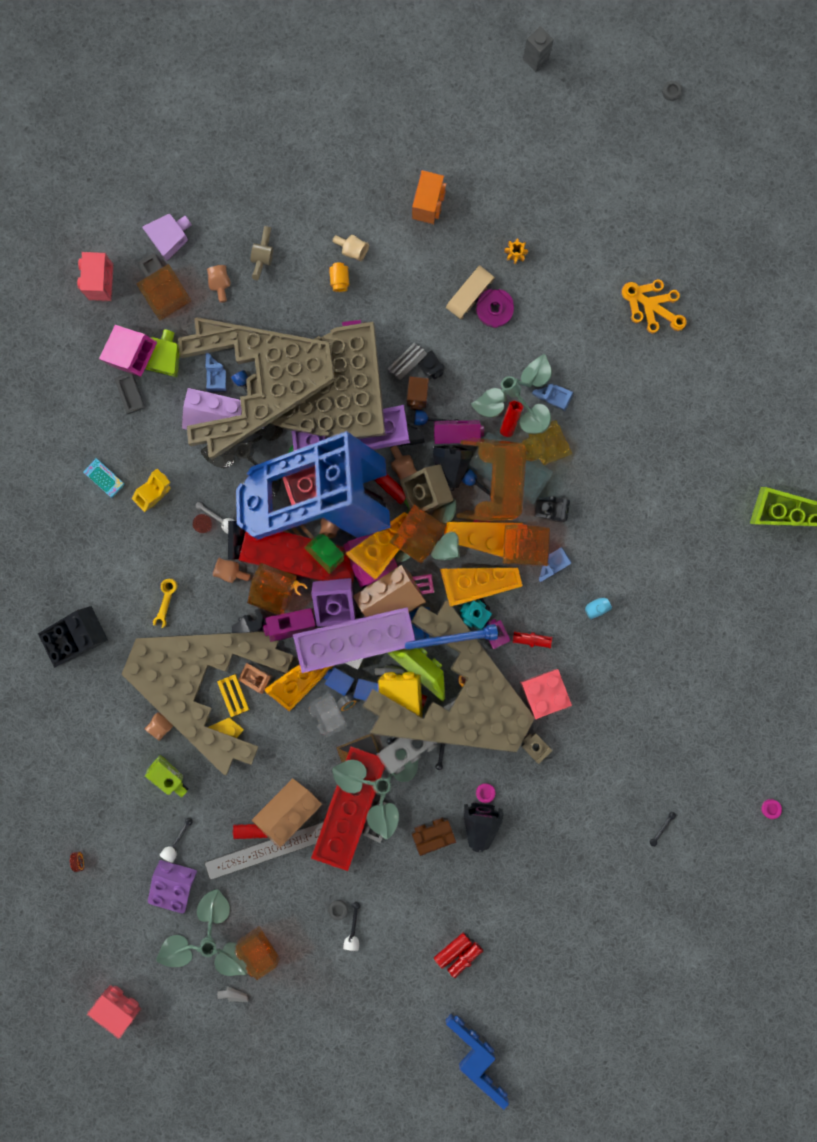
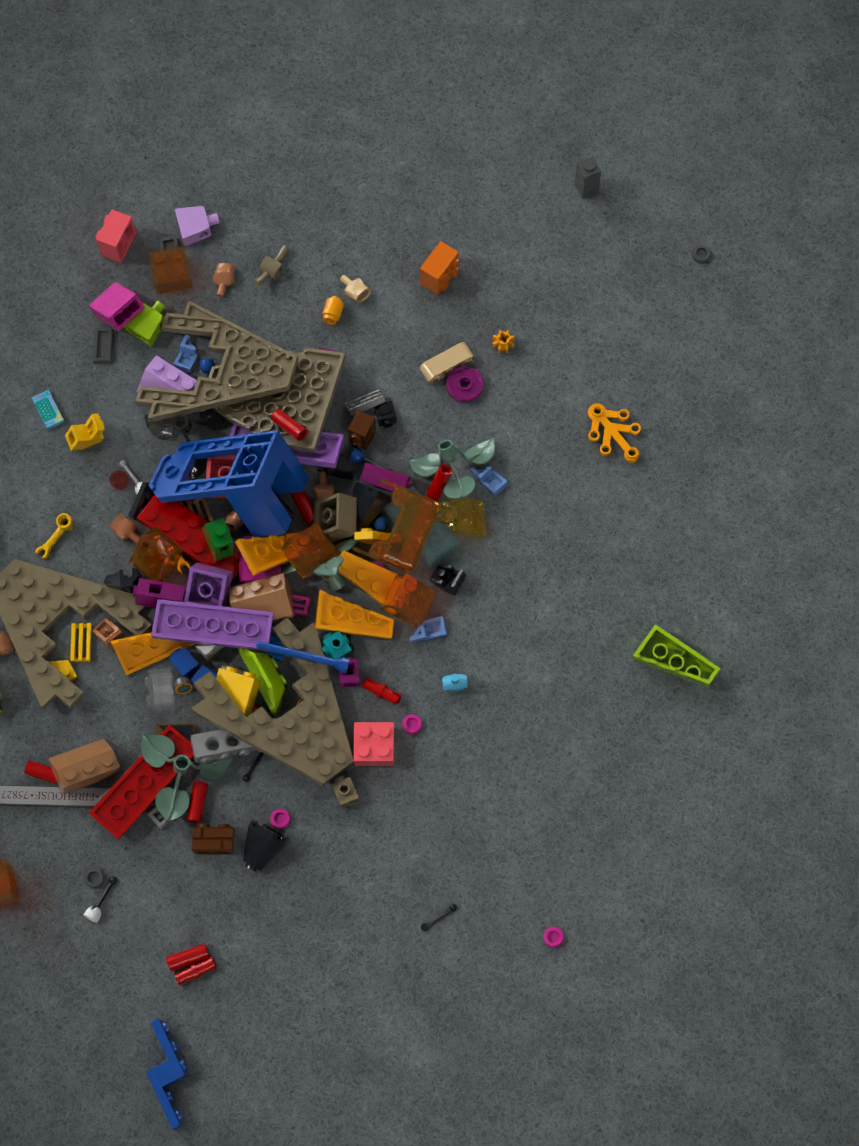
camera: 25 degrees right, 15 degrees down
none -> red piece [186,781,208,823]
none -> red piece [271,409,308,441]
none -> yellow wing [354,528,402,544]
none -> dark pink tile [402,714,422,735]

